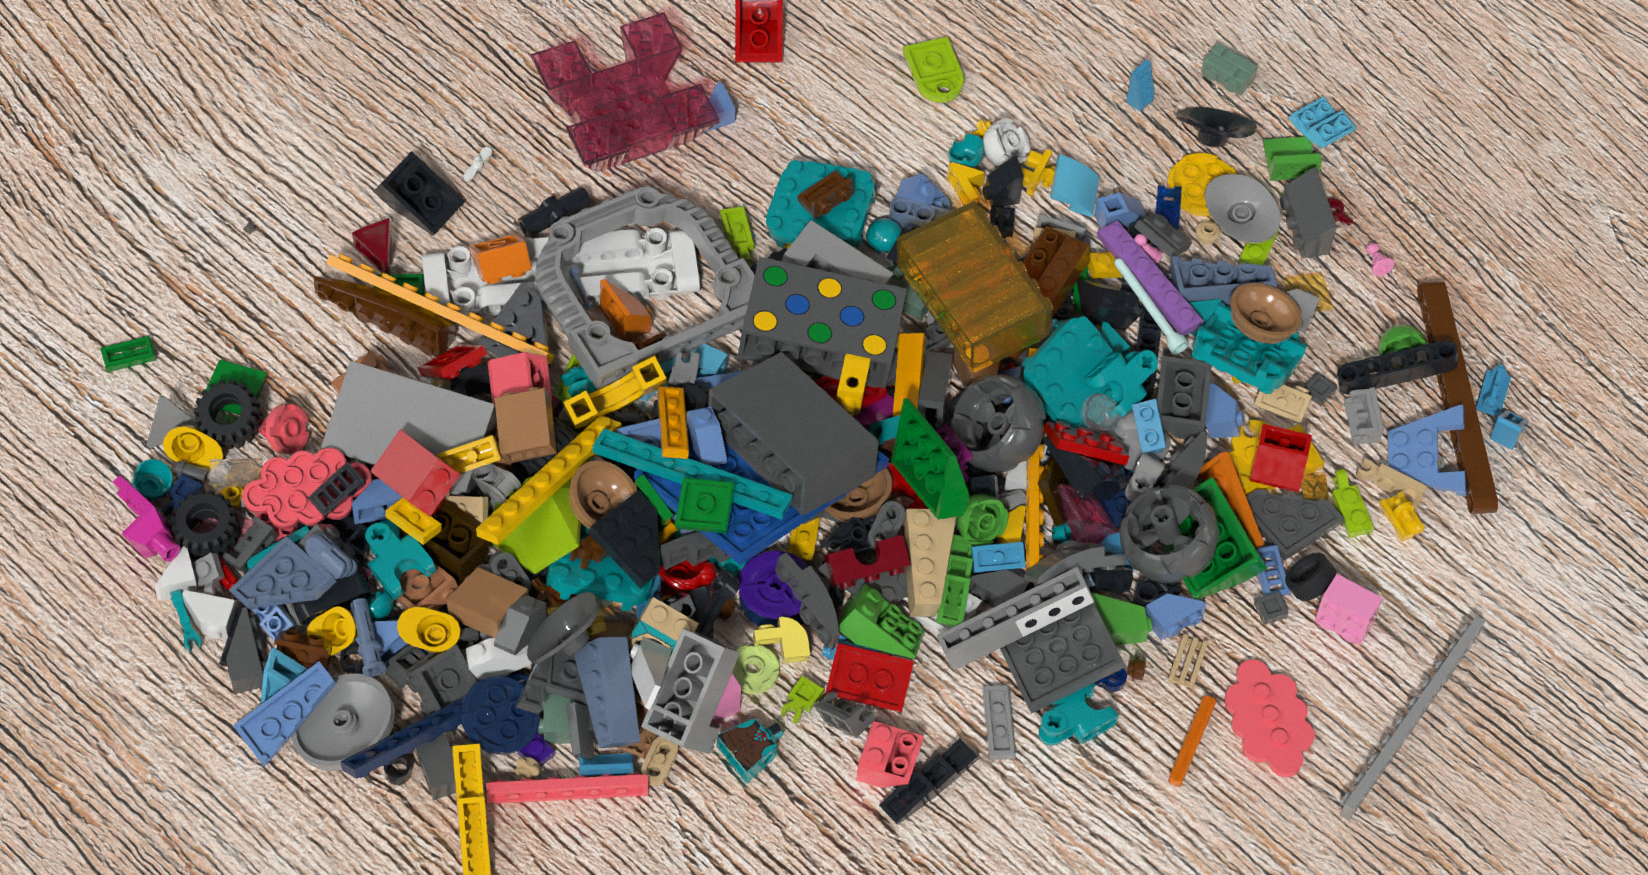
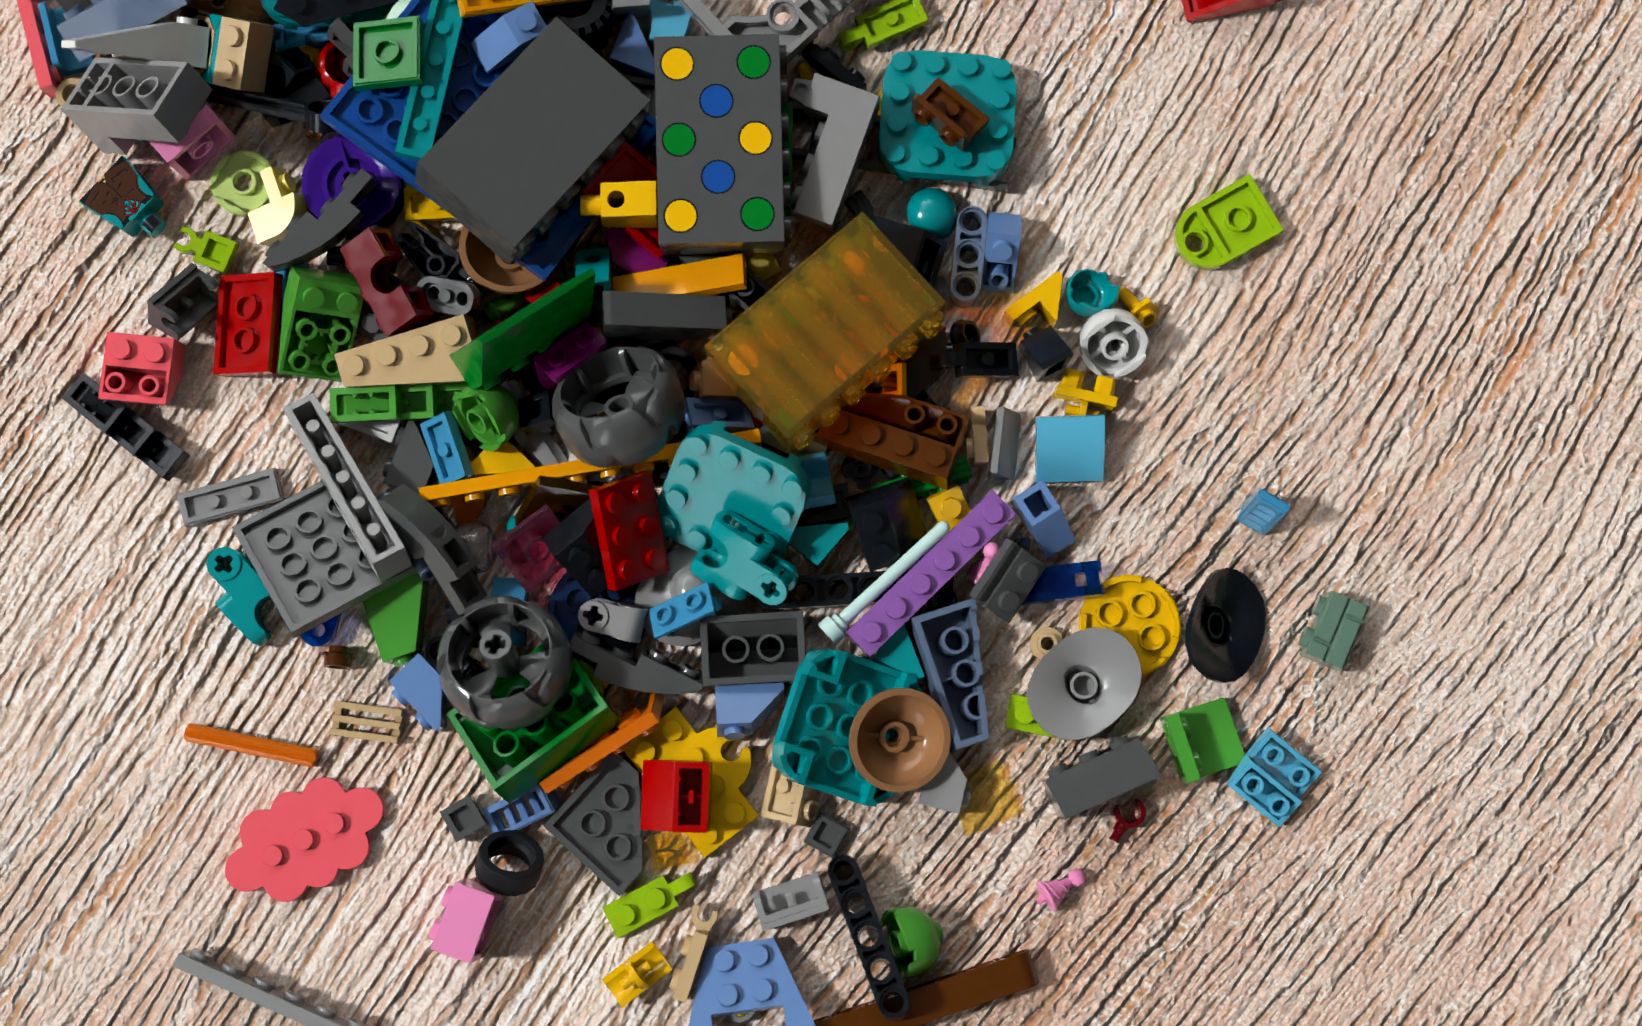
camera: 85 degrees right, 25 degrees up
clear hair [1081,393,1121,432] -> none

